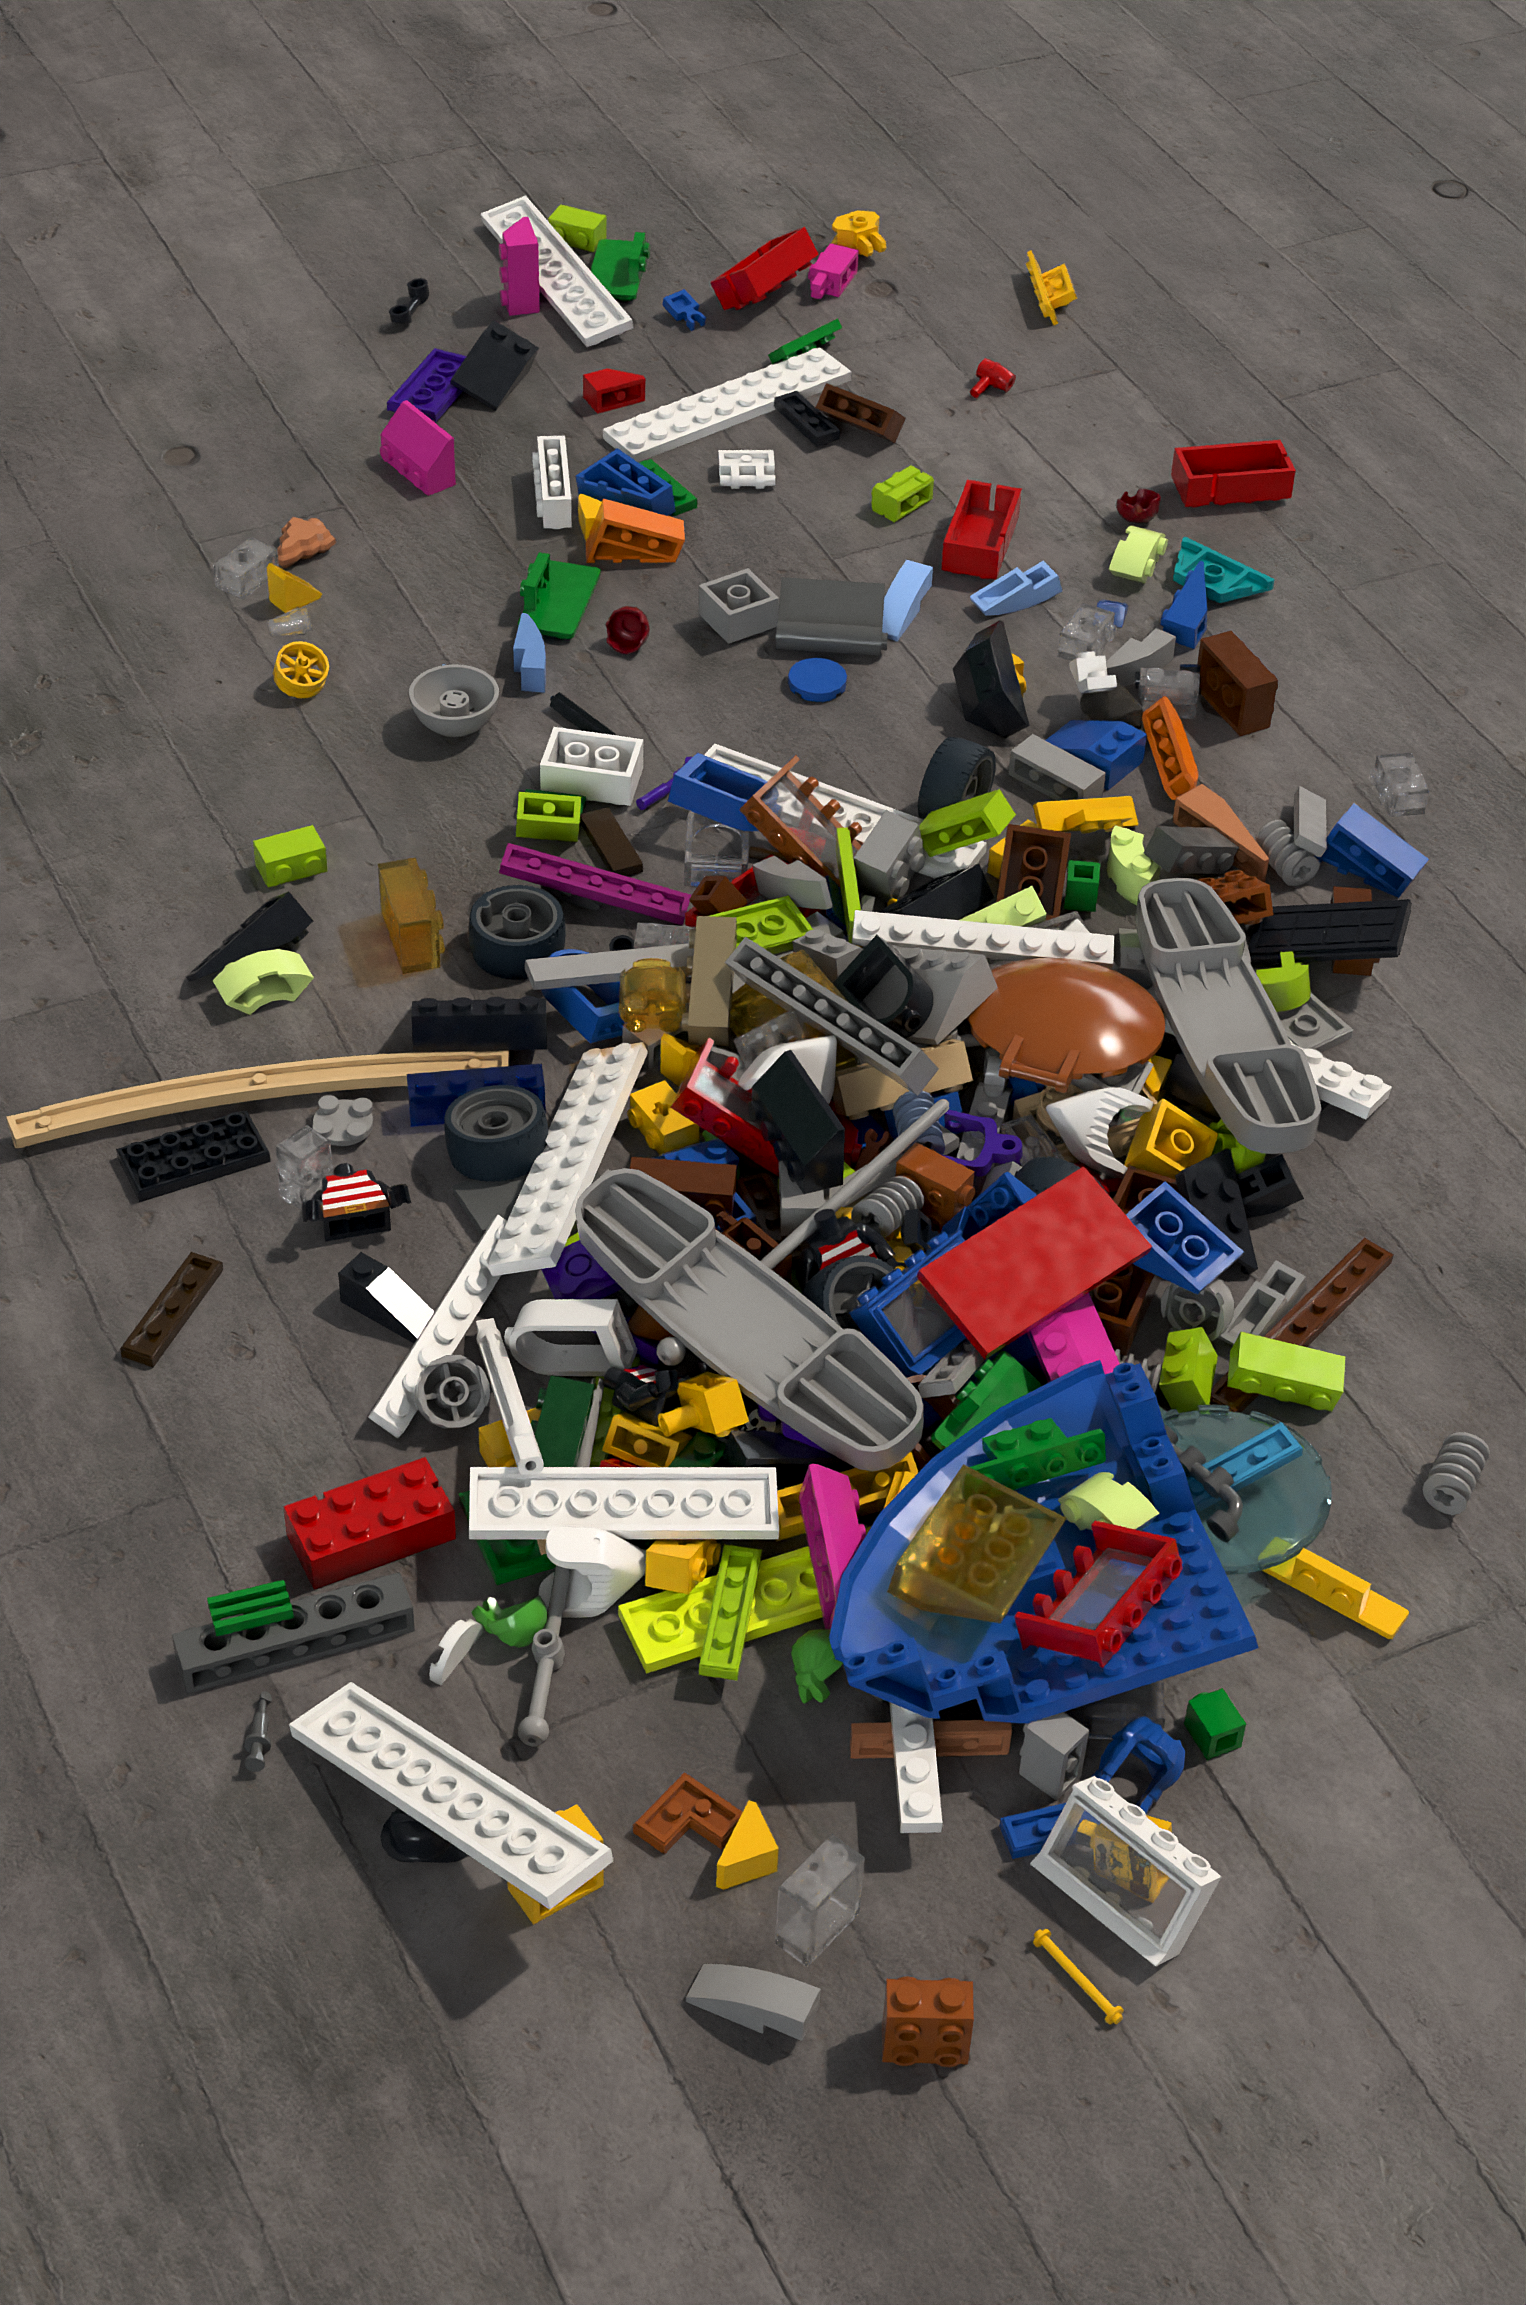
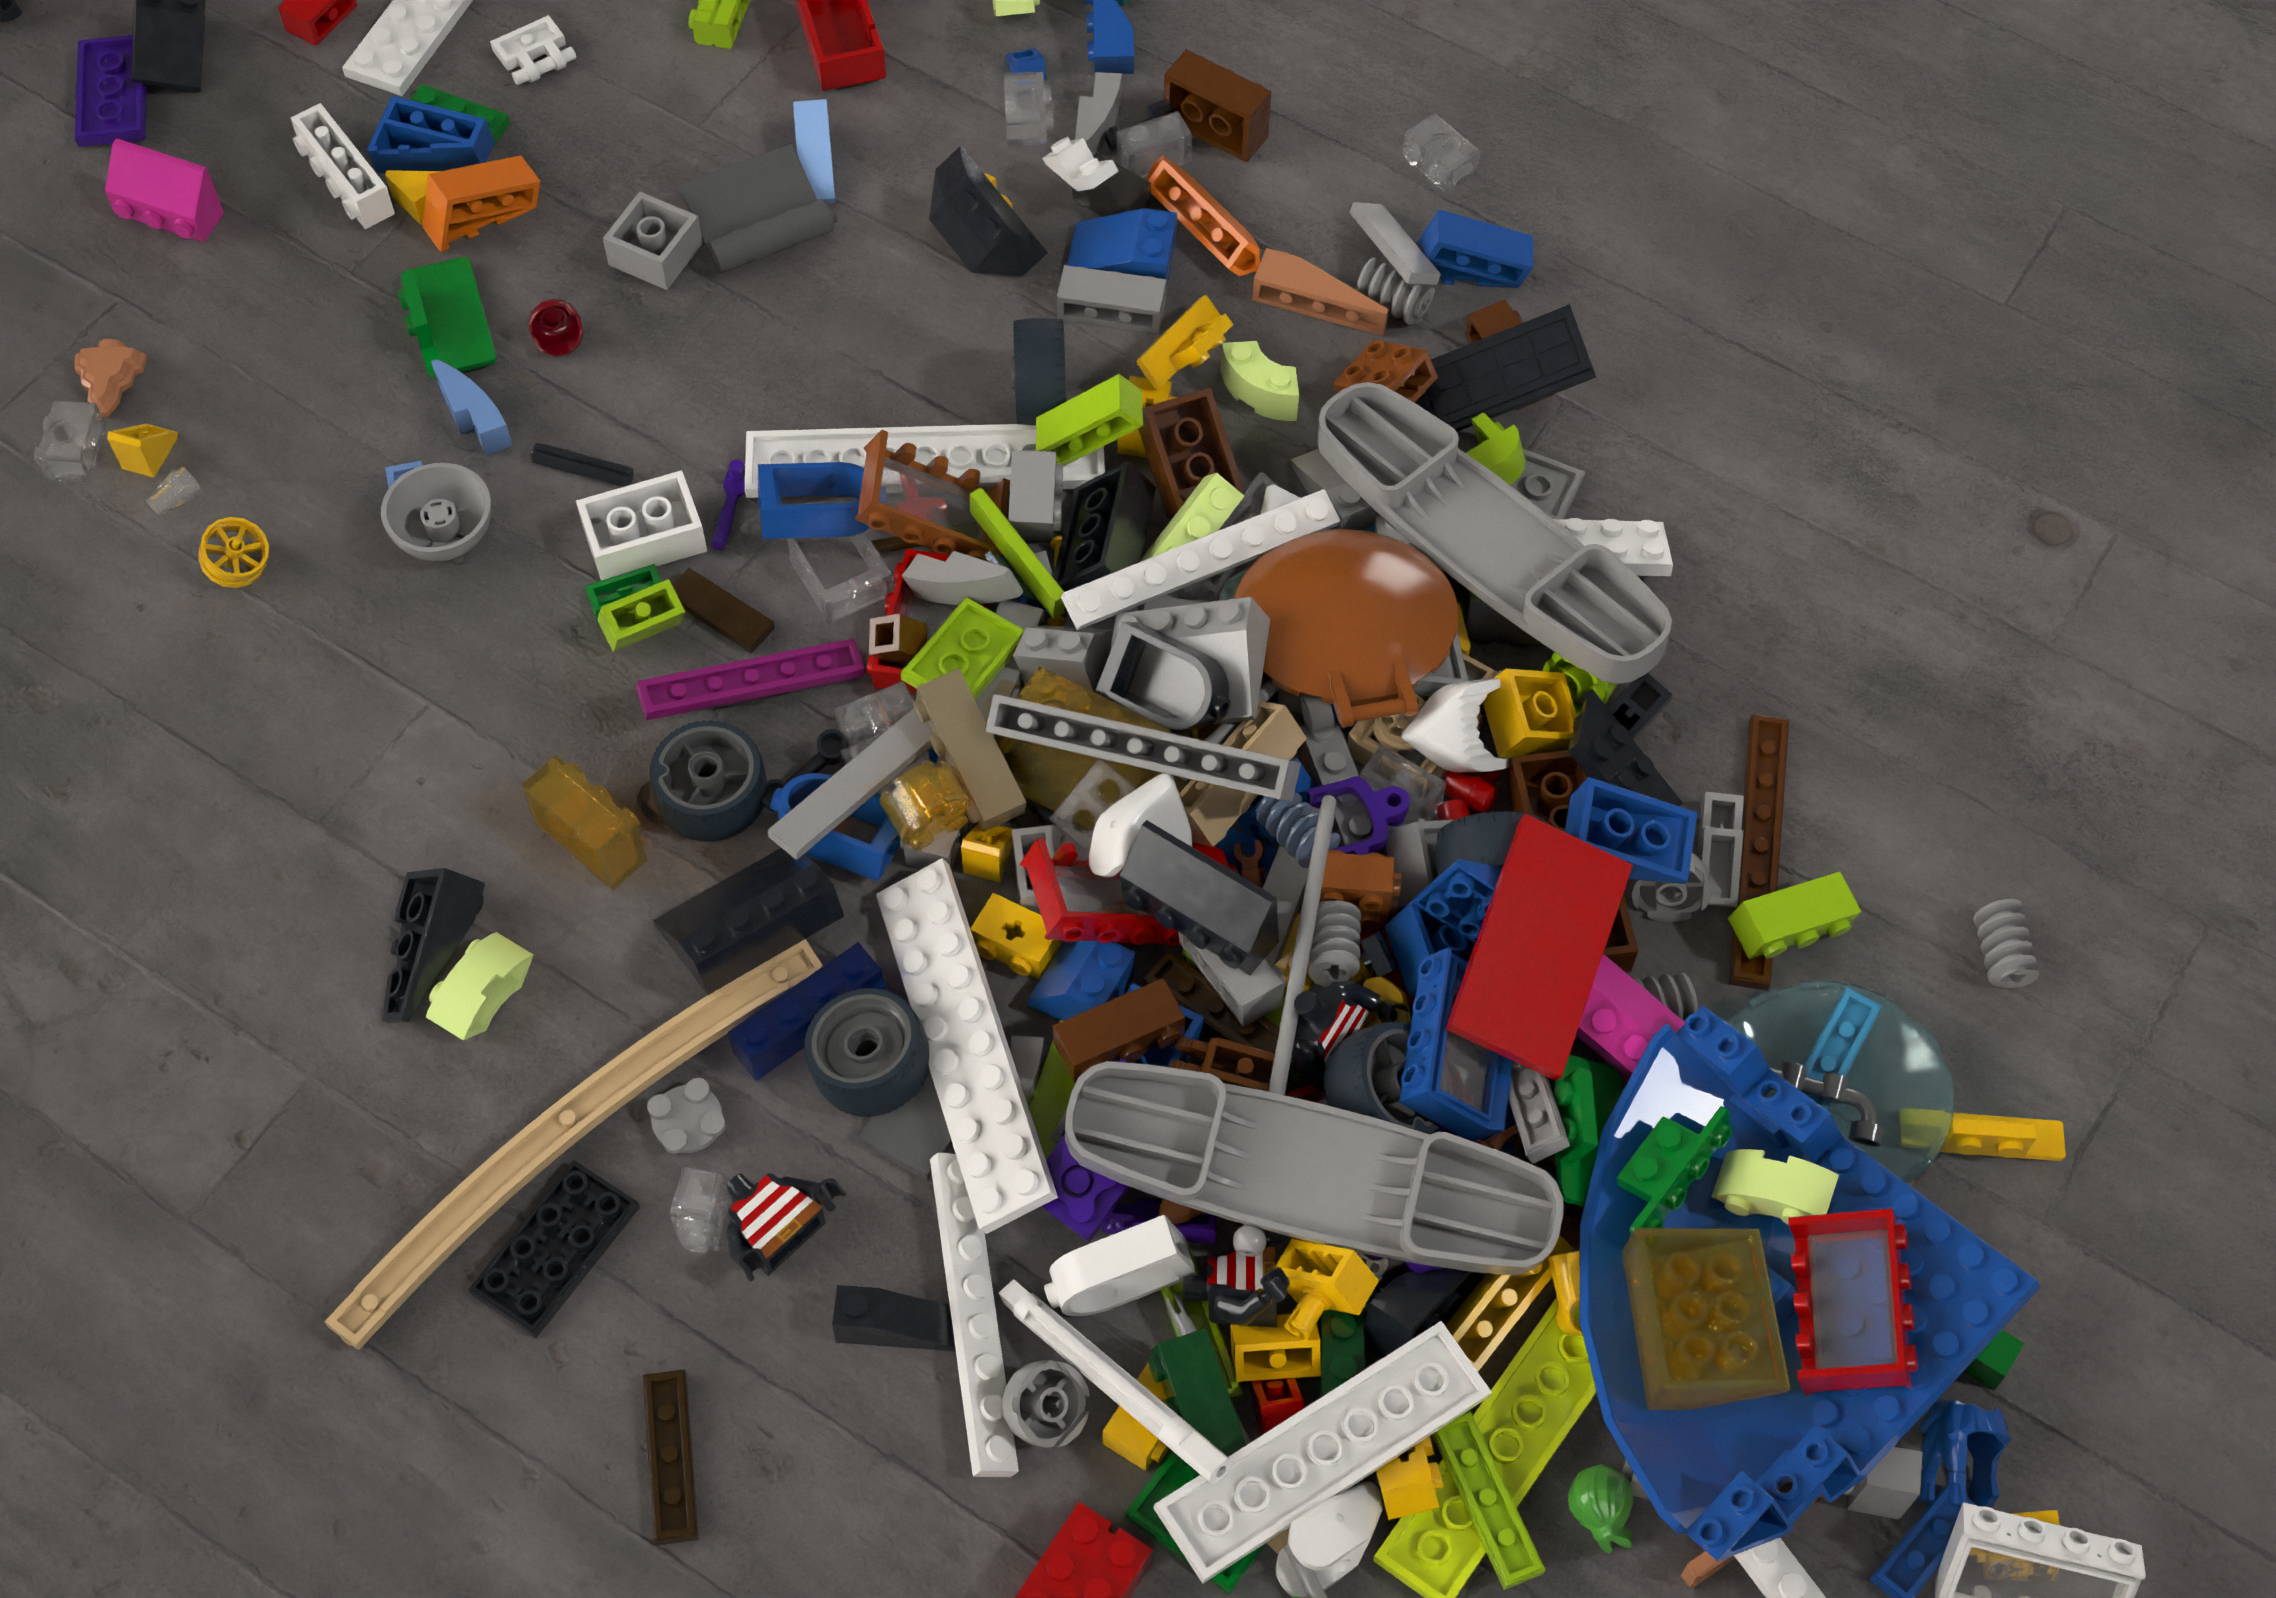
camera: 30 degrees left, 15 degrees up
lime brick [253,825,328,887] -> none
blue tile [788,658,847,702] -> none
dark pink slope [798,1464,866,1629] -> none
light blue slope [970,561,1062,616] -> none
green brick [1064,860,1100,912] -> none
dark grey brick [1144,826,1239,874] -> none
lime brick [1159,1327,1218,1414] -> none

